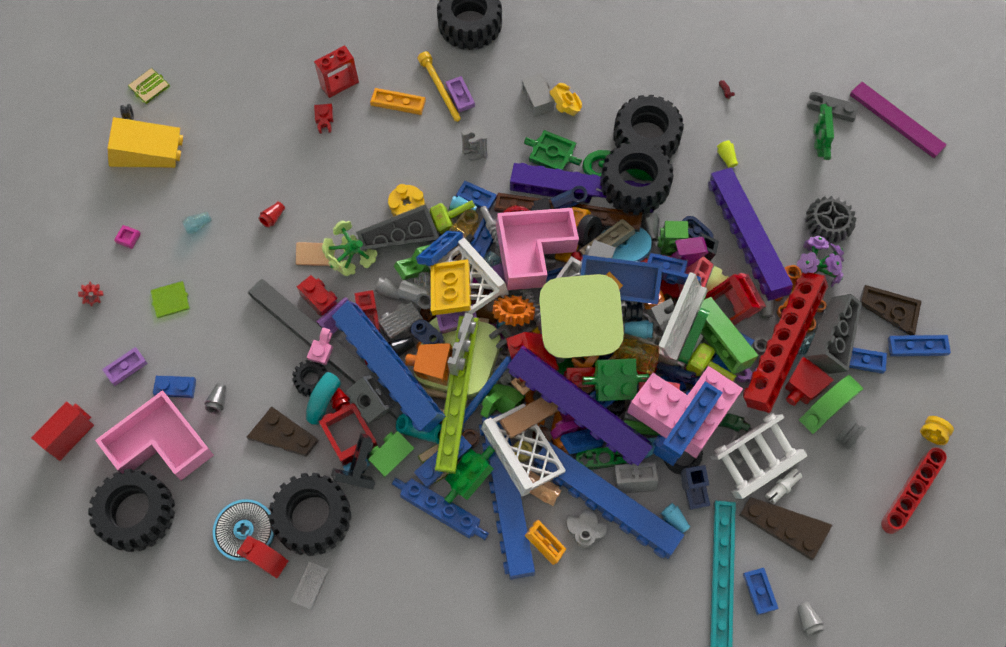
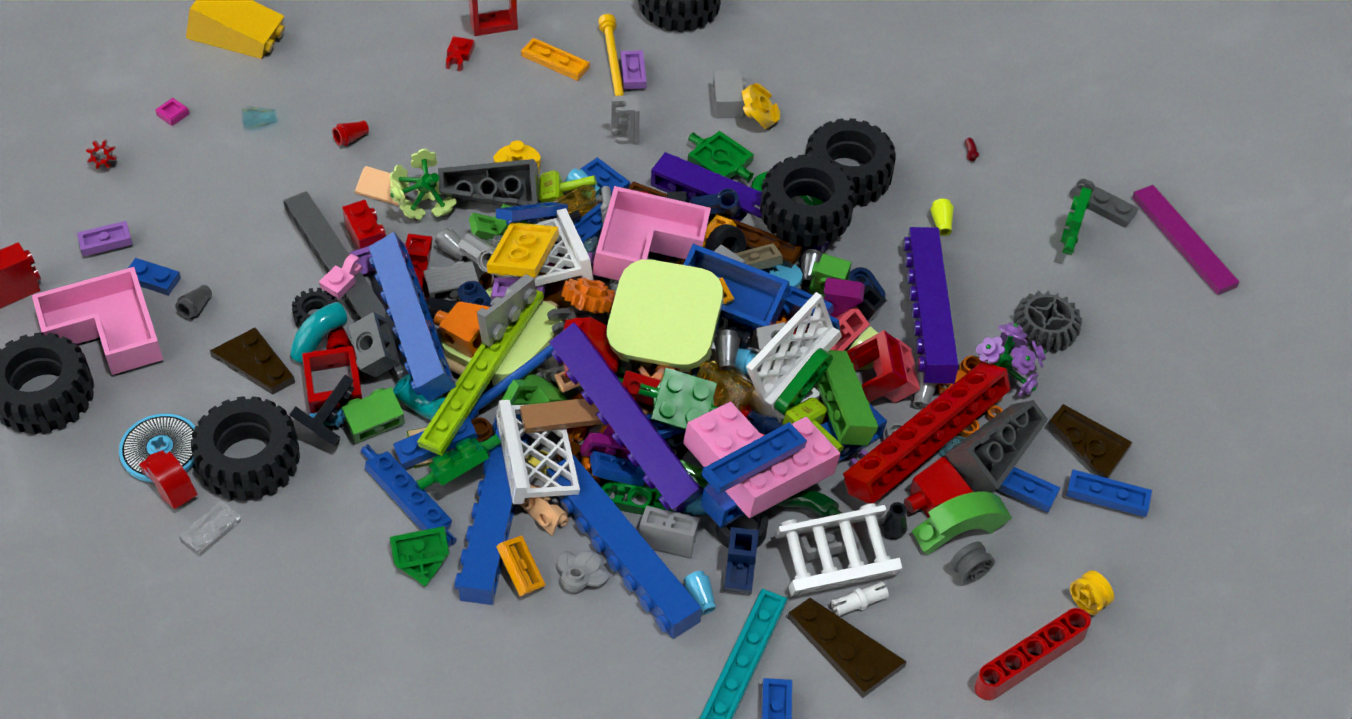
camera: 15 degrees right, 15 degrees down
clear neon green piece [151,281,190,318] -> none
none -> green slope [389,526,450,587]
none -> flat silver cone [714,330,740,371]
none -> black cone [880,502,908,539]

